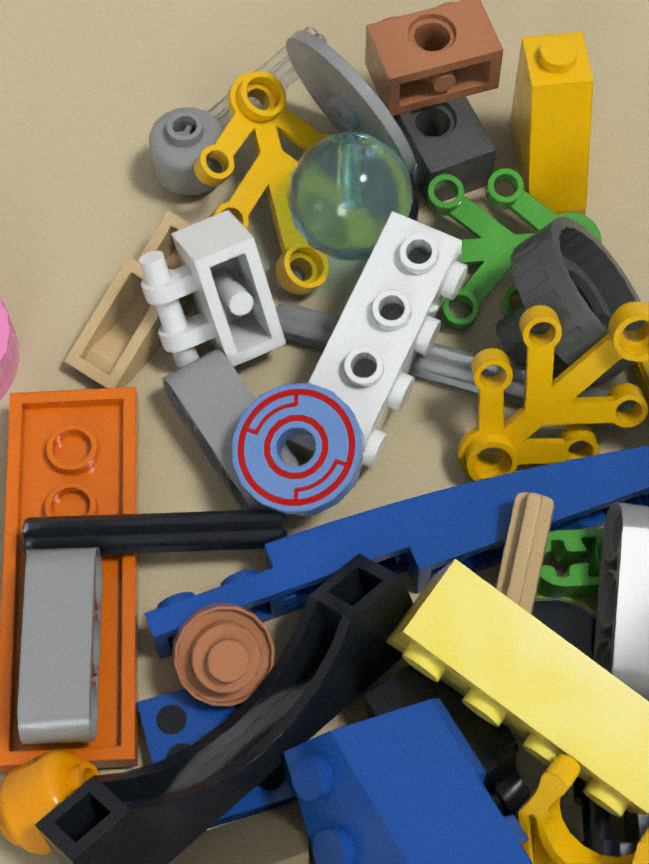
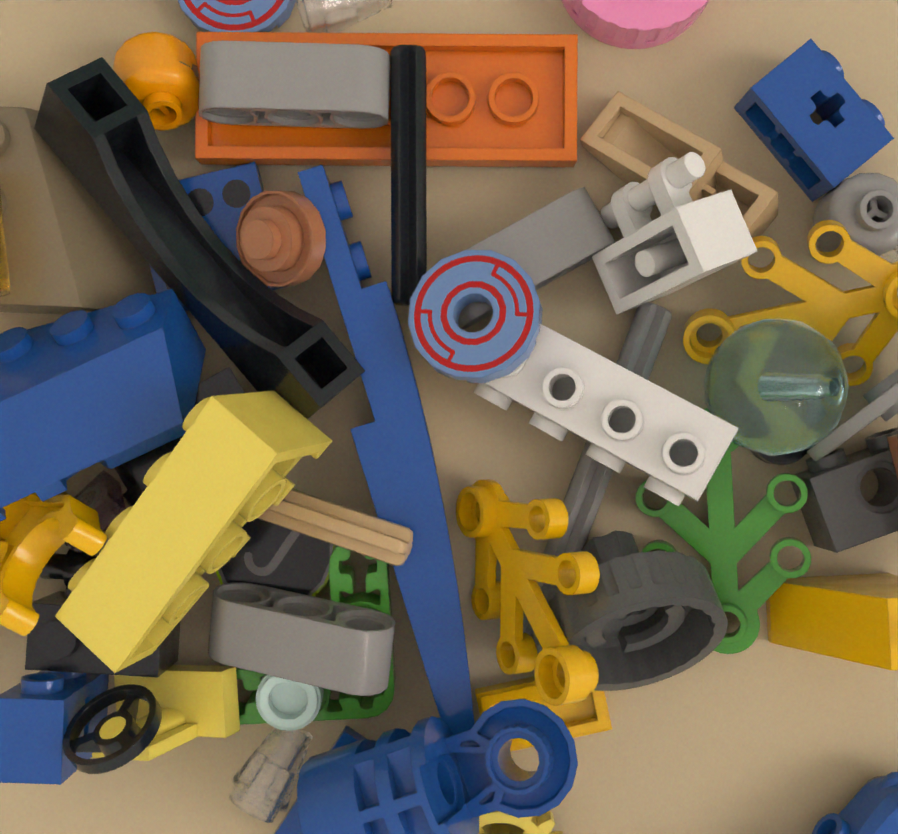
camera: 90 degrees right, 25 degrees up
none -> blue brick [734,39,894,202]

